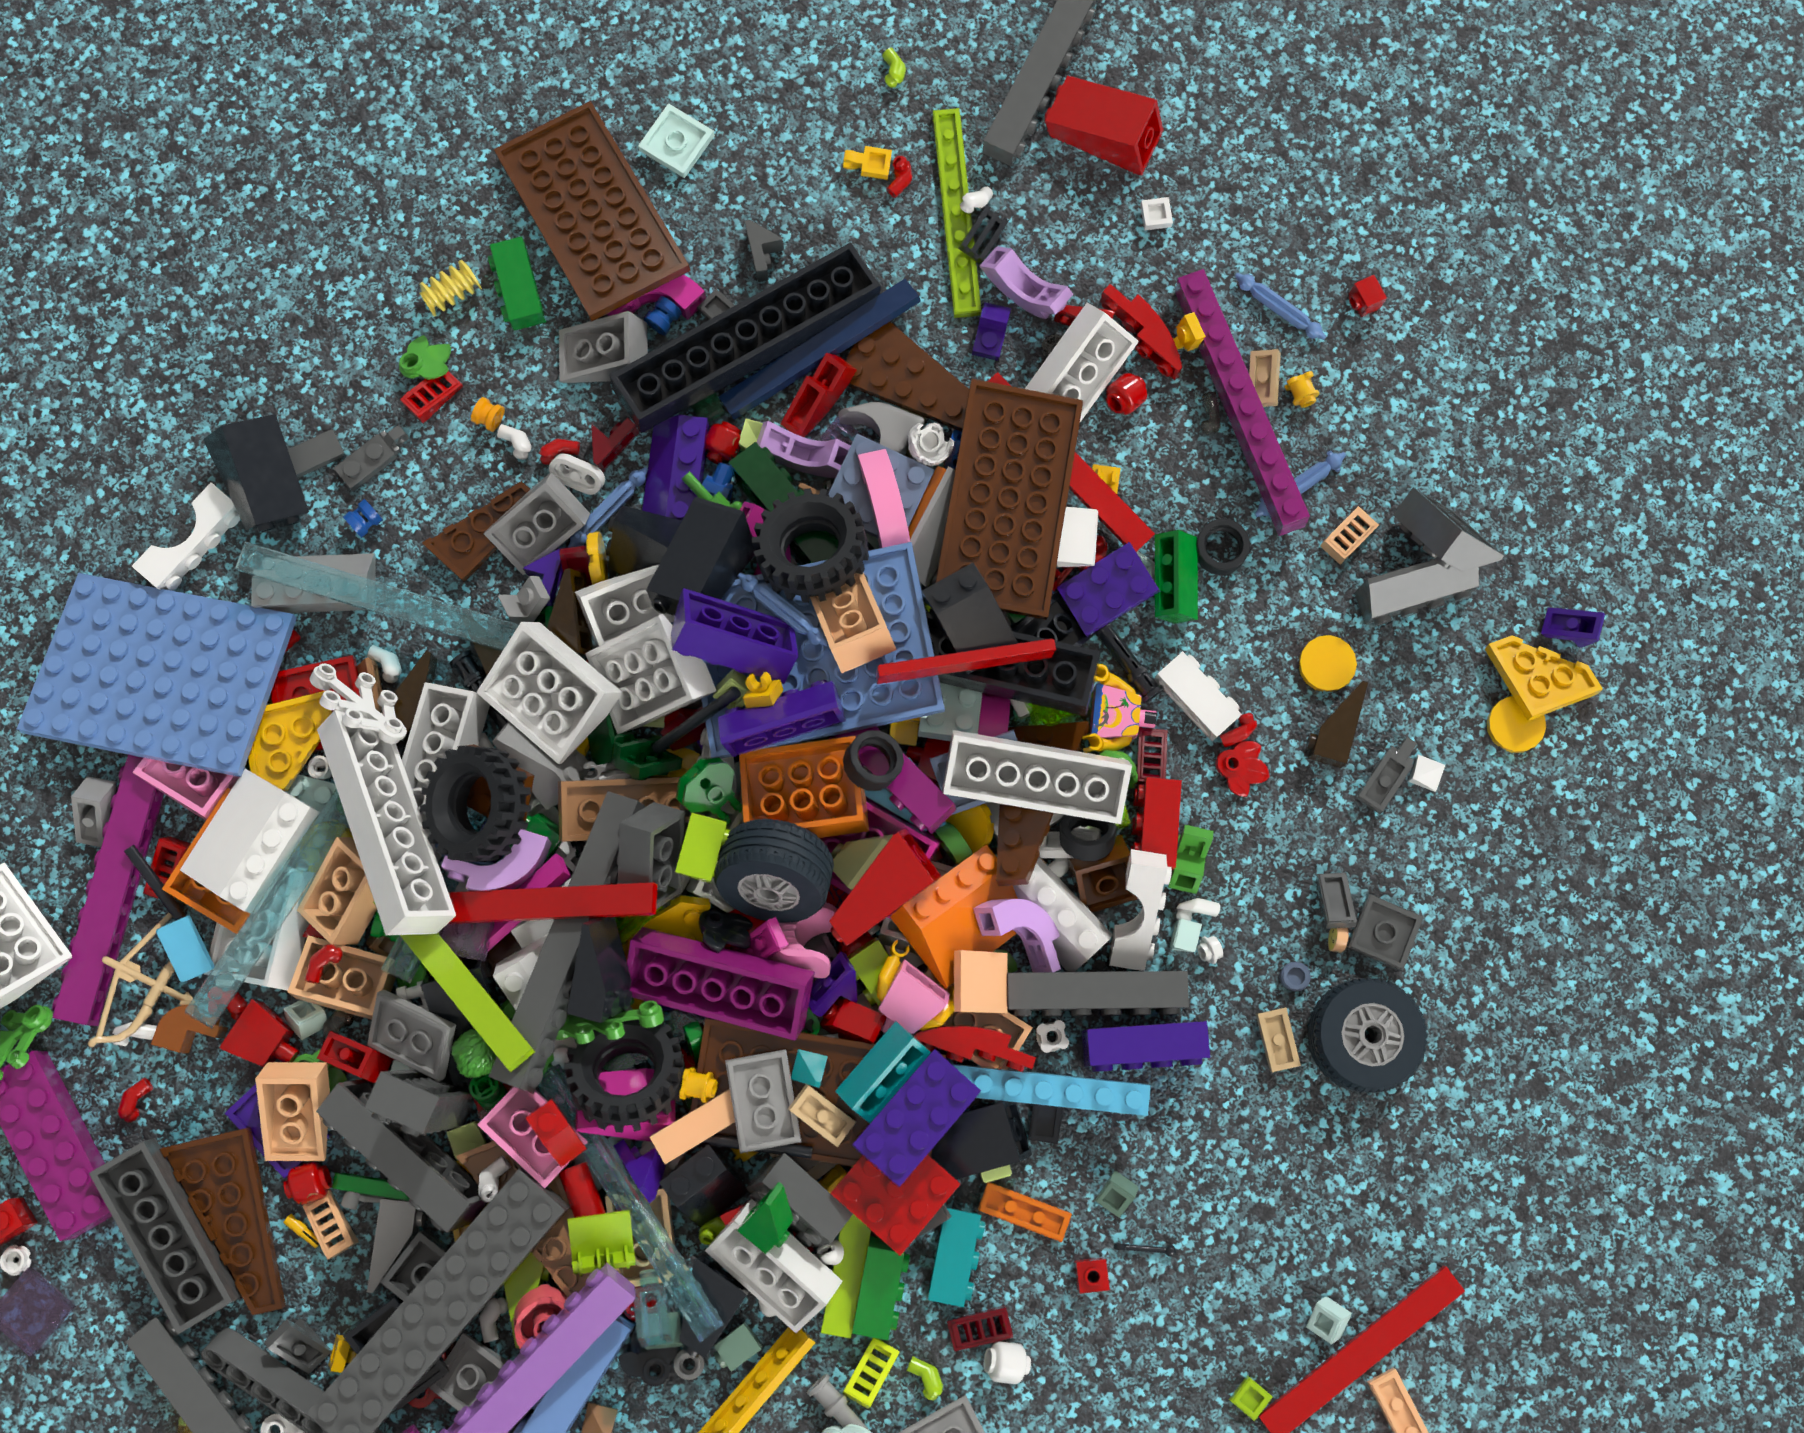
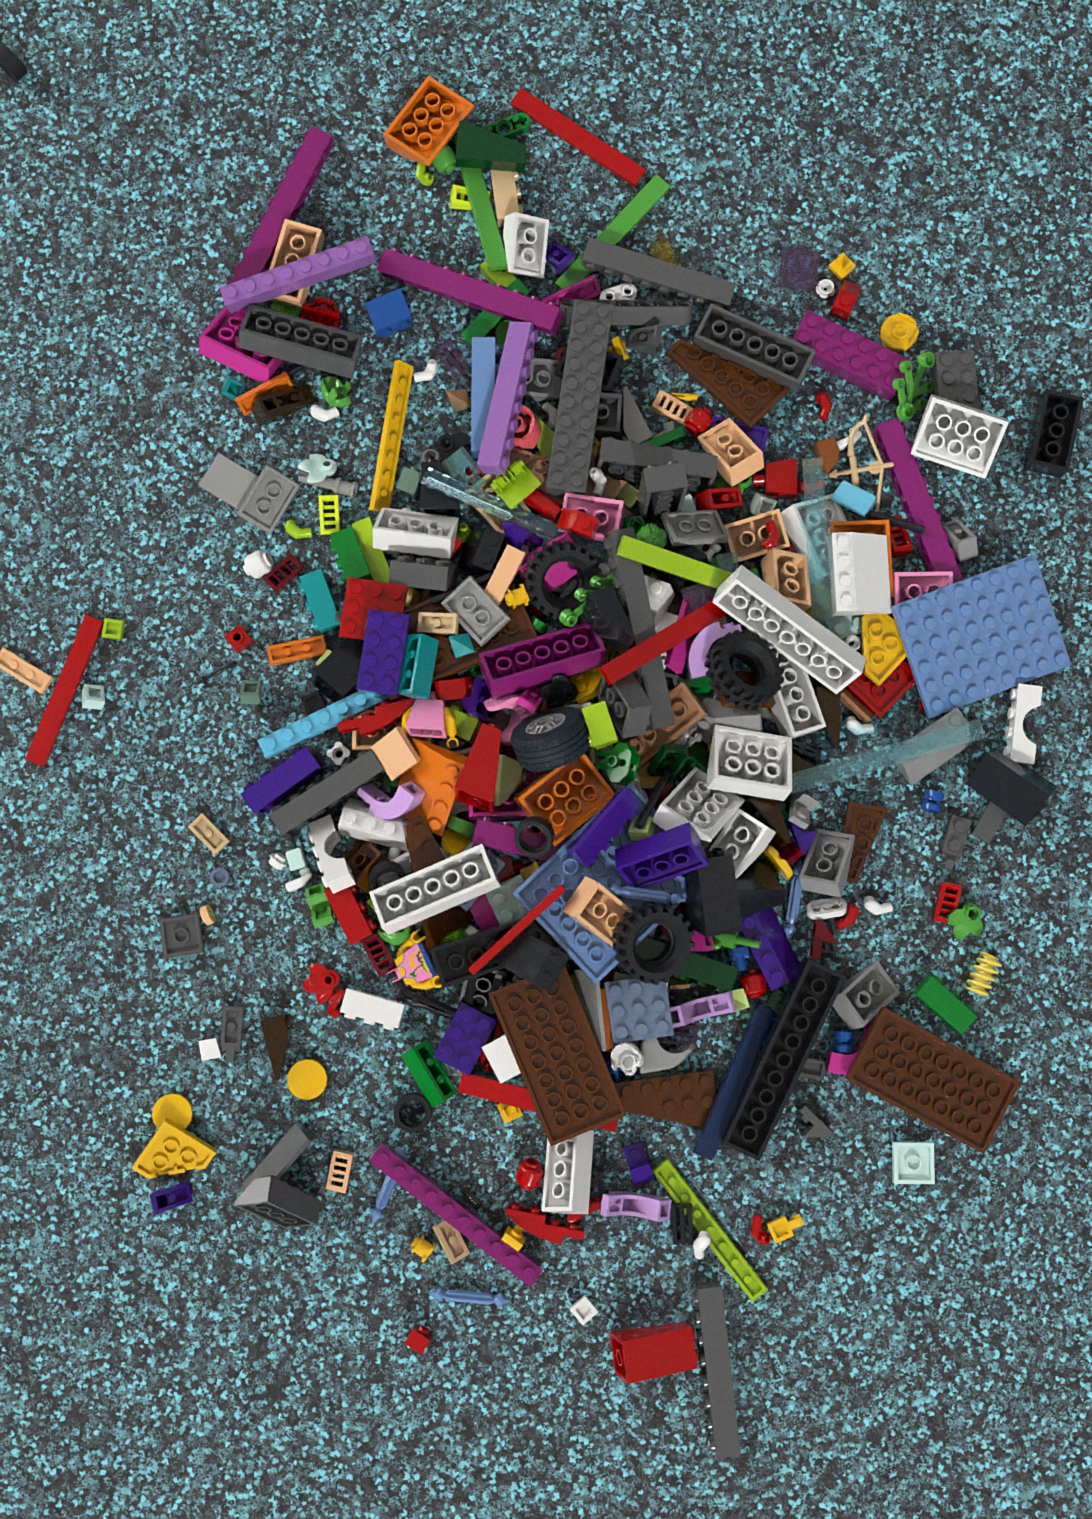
camera: 150 degrees right, 5 degrees up
white plant [310,664,407,744] -> none
light orange wheel [471,397,505,432] -> none
green slope [737,1182,793,1254] -> none
yellow tile [743,672,784,708] -> none
red slope [780,353,857,437] -> none
white hinge [817,1240,844,1265] -> none
bright pink slope [857,449,911,548] -> none
lime arm [882,48,906,88] -> none
black wheel [1307,978,1428,1092] -> none
dark grey tile [1316,873,1357,929] -> none

